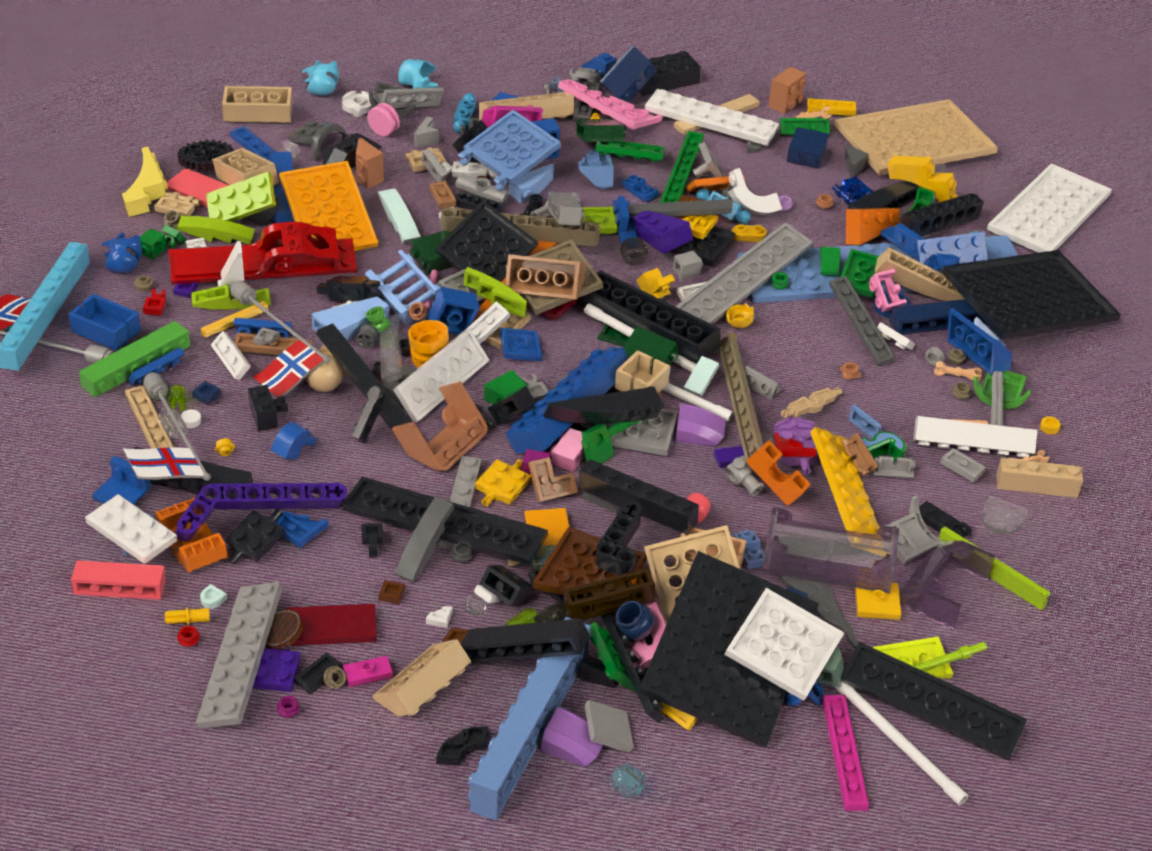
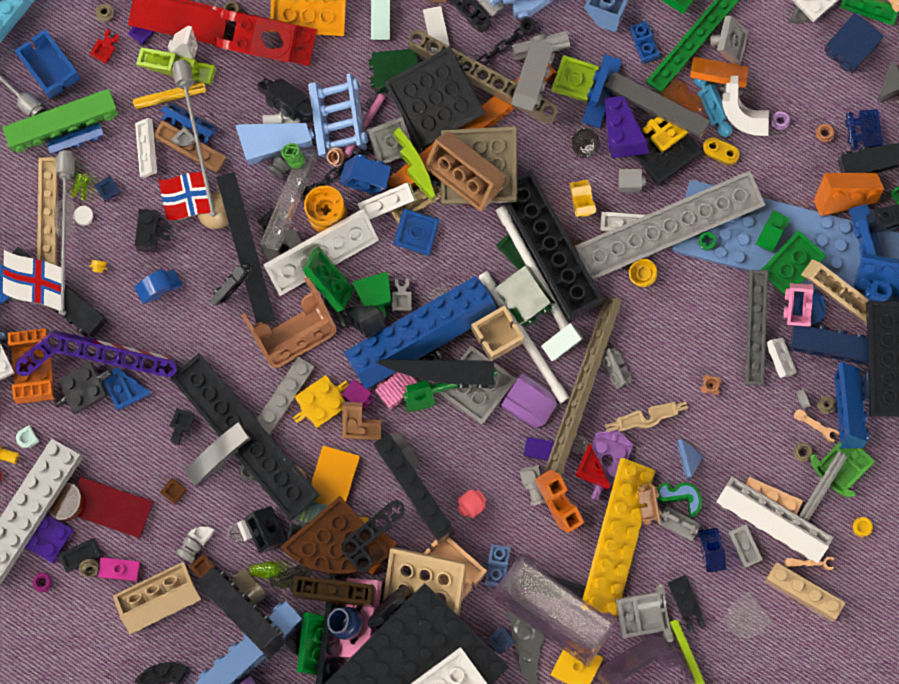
camera: 30 degrees right, 35 degrees up
none -> light grey wheel [175,537,202,563]
none -> green plate [302,246,354,312]
none -> black tile [367,585,410,629]
none -> clear blue slope [698,528,726,573]

